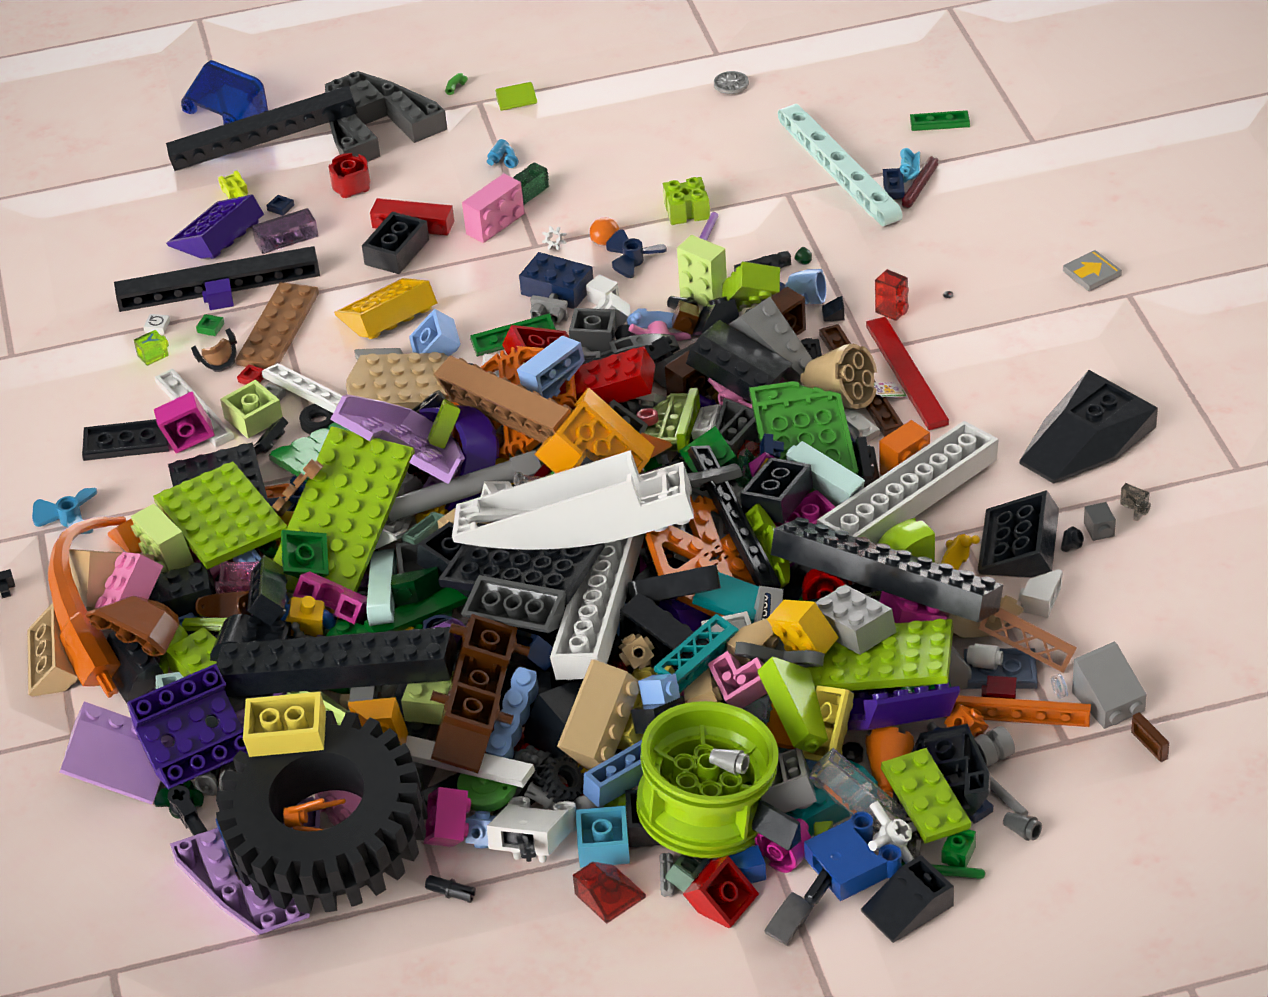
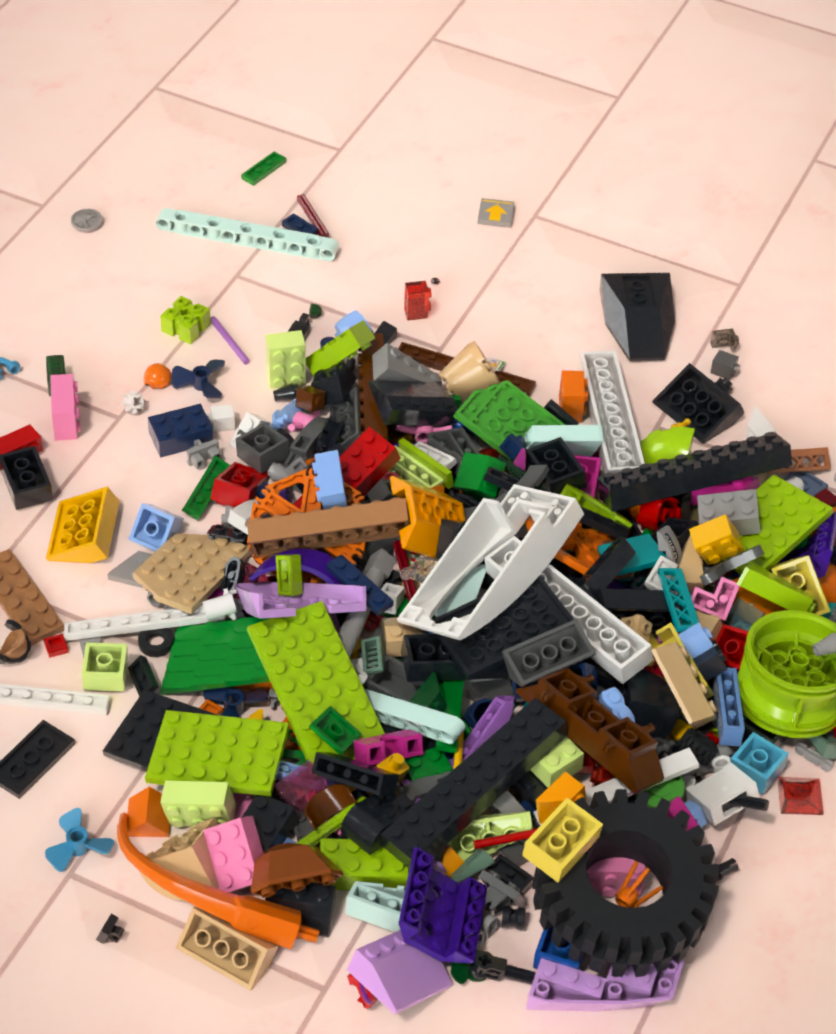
camera: 55 degrees left, 5 degrees up
dark pink brick [154,391,215,454] -> none
medium nougat plant [272,459,323,517] -> none
red tile [866,316,949,430] -> none
medium azure hinge [900,148,920,183] -> none
none -> dark blue plate [326,554,394,616]

